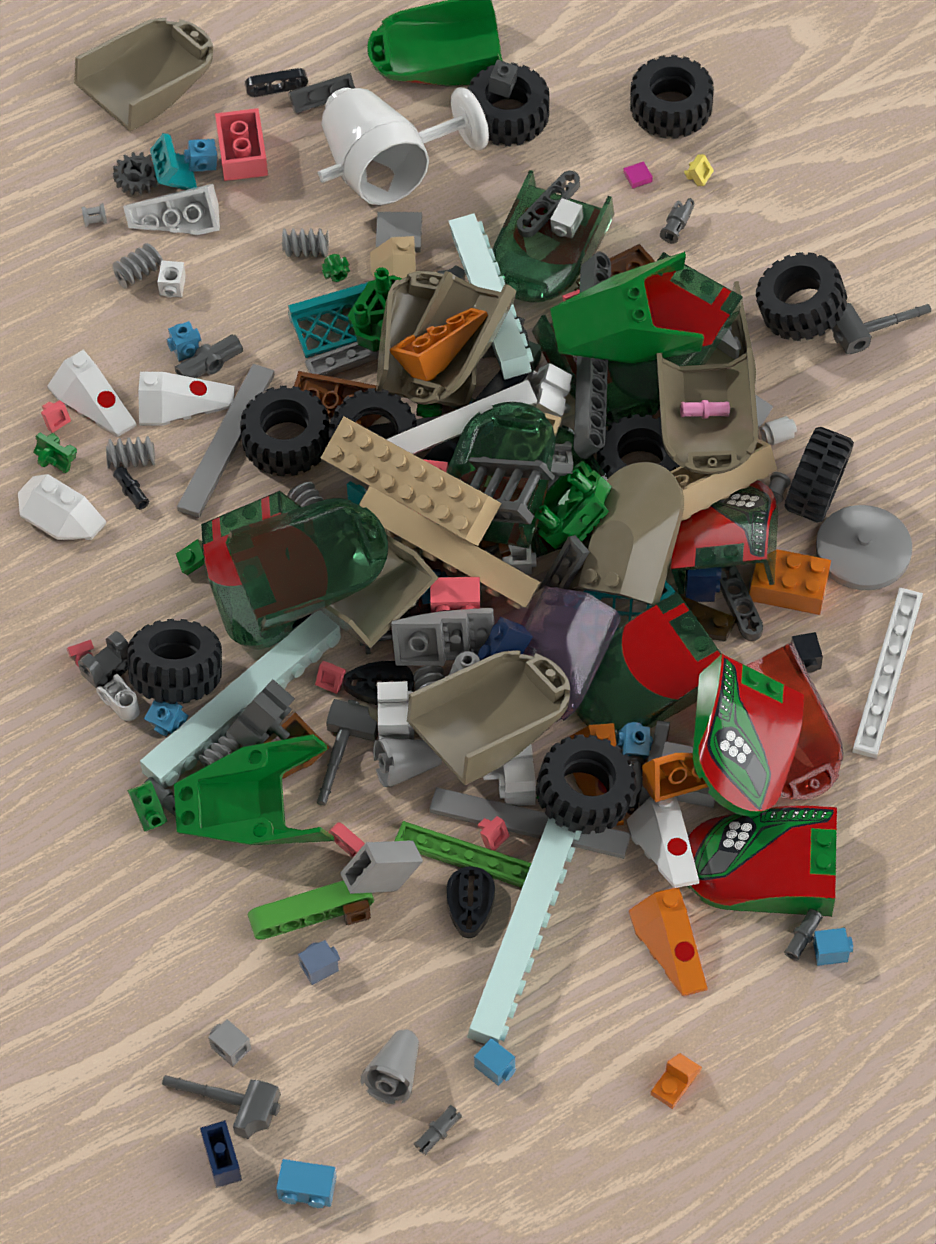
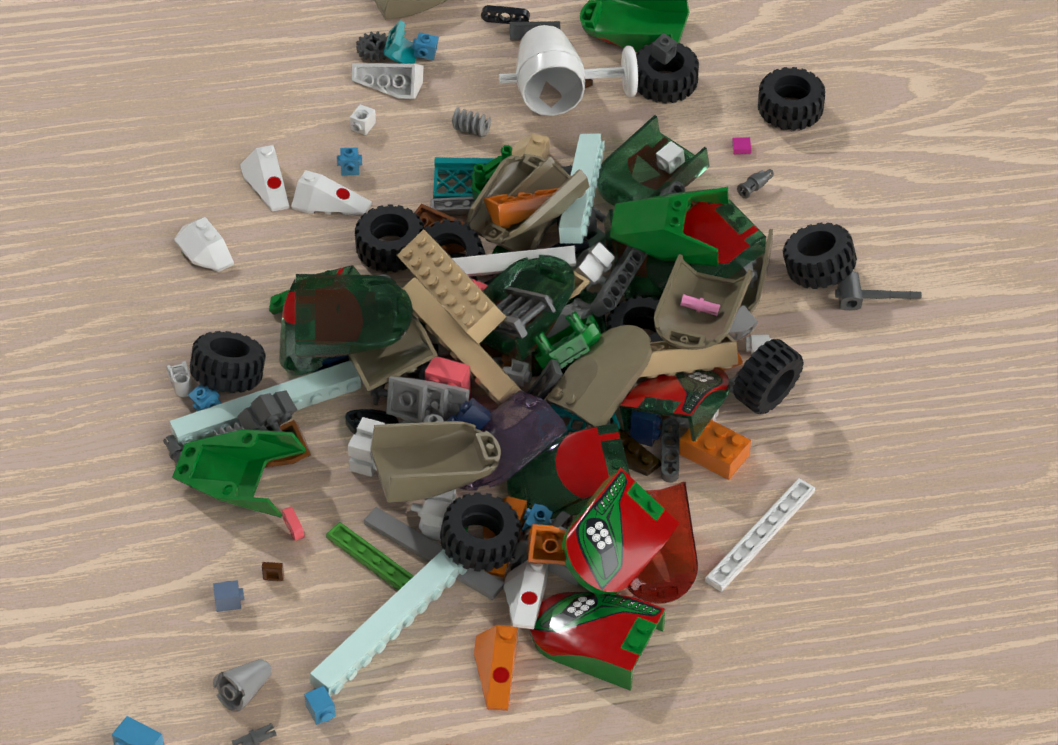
camera: 20 degrees right, 10 degrees down
green hips [34,432,77,473] -> none
coral tile [41,400,71,433] -> none
coral tile [66,639,94,667] -> none
dark grey piece [78,631,128,688] -> none
light grey bush [82,203,107,227] -> none
light grey piece [106,436,155,469] -> none
light grey piece [113,243,163,289] -> none
black pin [113,466,150,510] -> none
green hips [127,780,168,832] -> none
dark grey piece [162,1075,281,1139] -> none
dark grey piece [175,334,243,378] -> none
light grey tile [177,364,275,518] -> none
dark blue brick [200,1120,242,1188] -> none
light grey brick [209,1019,251,1067] -> none
coral brick [215,108,268,181] -> none
bright green beam [247,880,375,940] -> none
coral tile [315,661,346,694] -> none
dark grey piece [317,699,378,806] -> none
green gear [321,254,350,282] -> none
light grey brick [340,841,423,894] -> none
light grey cone [373,738,442,787] -> none
light grey tile [376,212,422,252] -> none
black piece [447,866,495,939] -> none
coral tile [477,816,510,851] -> none
dark grey beam [517,170,580,238] -> none
light yellow tile [684,154,714,186] -> none
dark grey pin [784,909,823,961] -> none
black brick [790,632,823,673] -> none
dark azure brick [813,928,853,966] -> none
light grey dish [816,505,912,590] -> none

